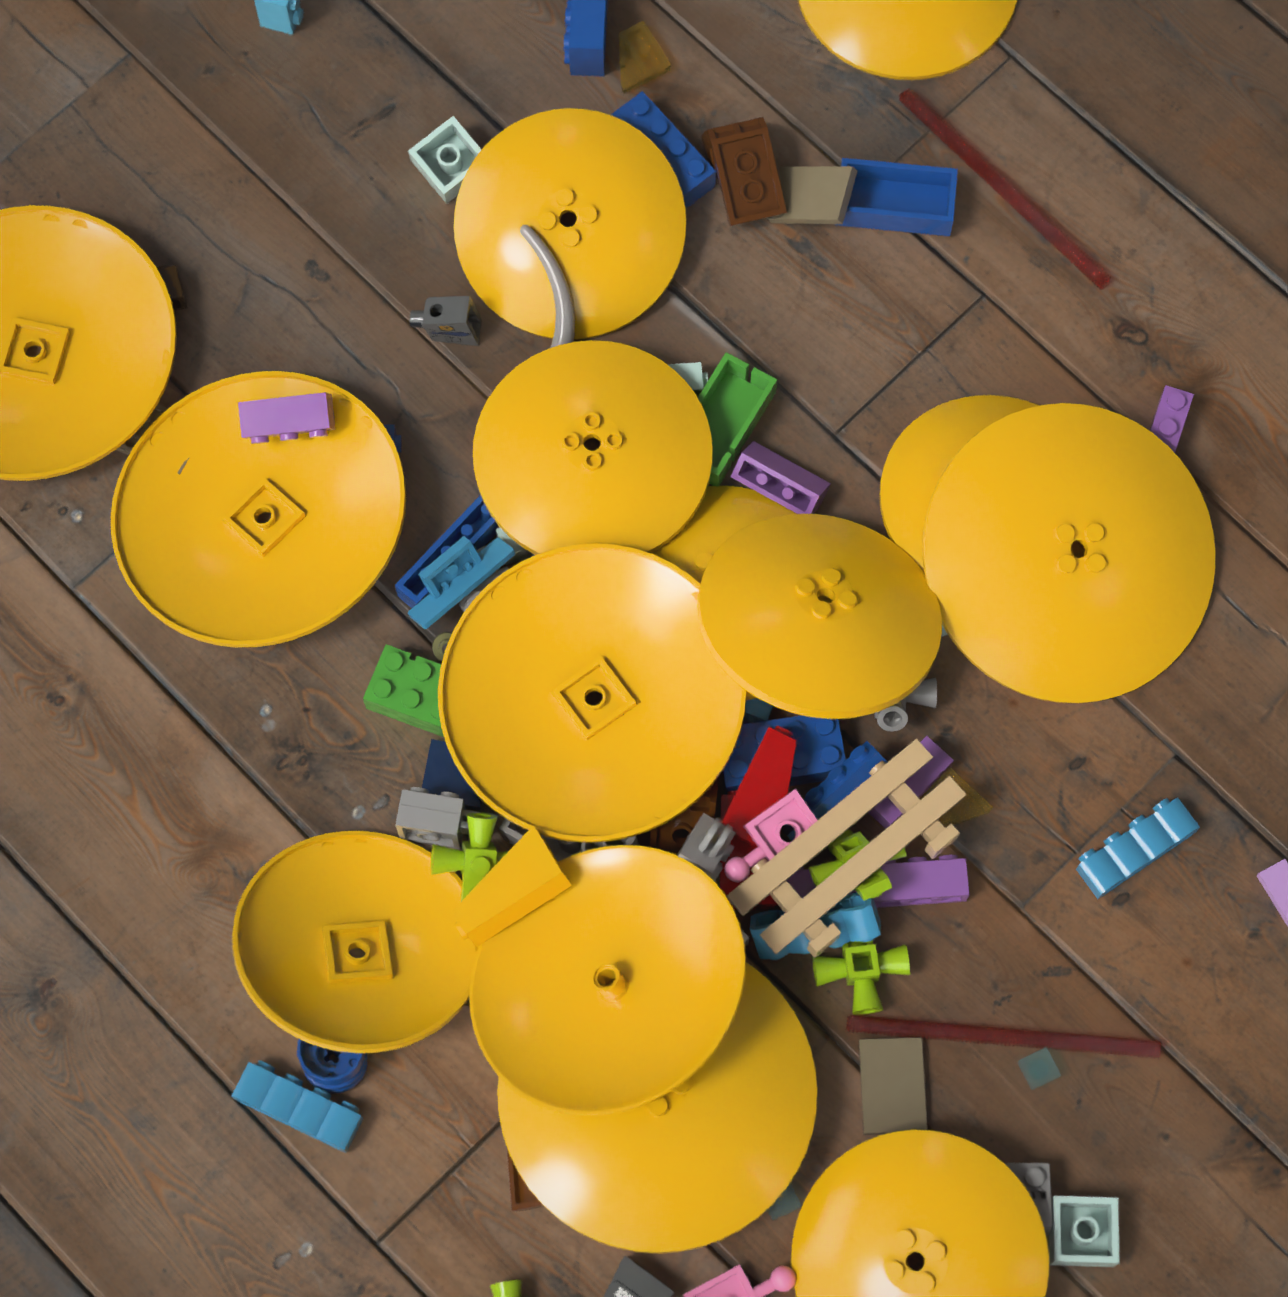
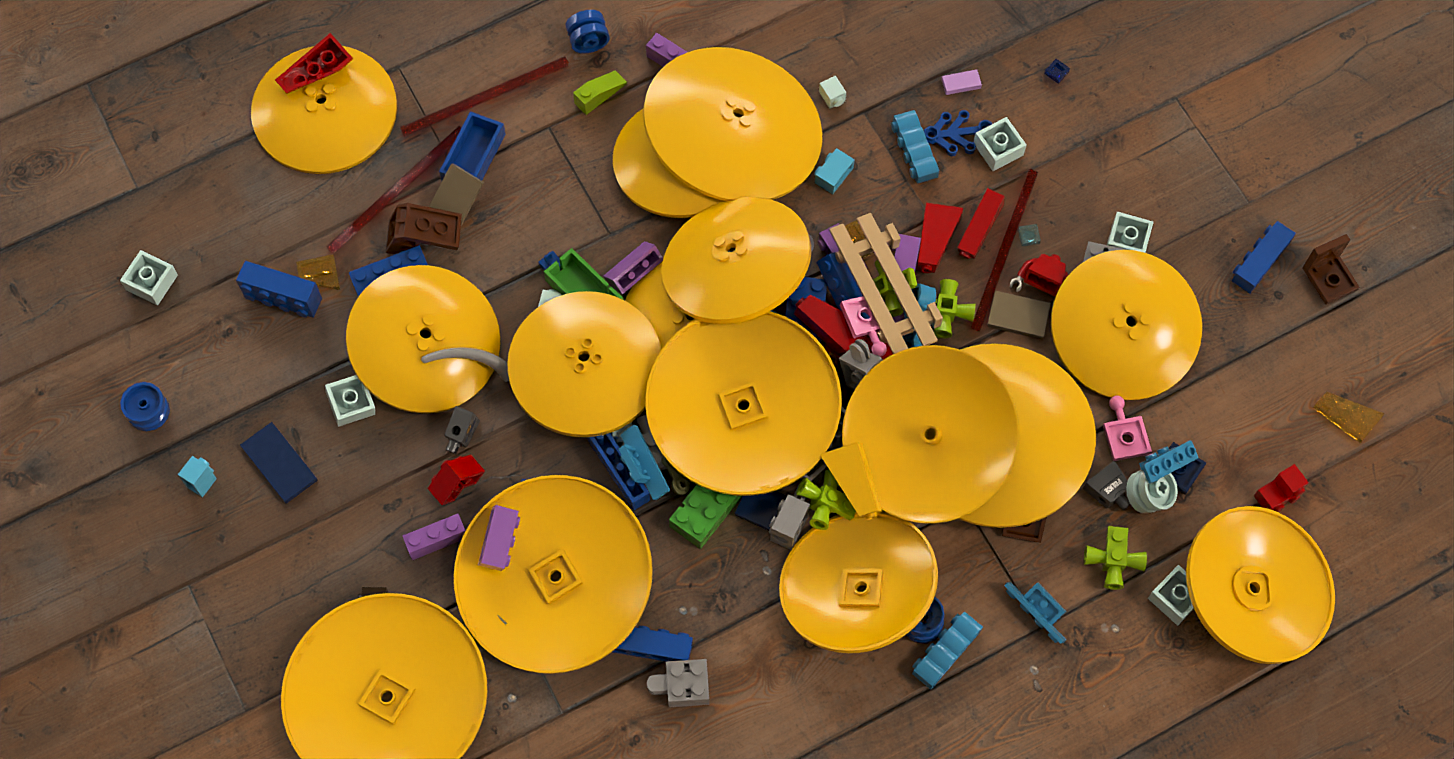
camera: 75 degrees left, 5 degrees down
none -> dark blue tile [240,422,318,503]
none -> clear red axle [327,126,462,254]
none -> medium lavender brick [403,514,465,560]
none -> red brick [427,454,485,505]
none -> blue tile [538,251,561,271]
none -> blue wheel [565,10,610,53]
none -> lime slope [573,70,627,115]
none -> blue brick [613,626,693,662]
none -> light grey brick [647,659,709,707]
none -> medium azure piece [814,148,855,194]
none -> light aqua brick [819,76,846,109]
none -> red slope [916,202,963,273]
none -> blue plant [923,110,992,156]
none -> red slope [957,188,1005,259]
none -> light aqua brick [973,117,1026,171]
none -> dark azure bracket [1004,582,1067,644]
none -> red torso [1010,254,1069,307]

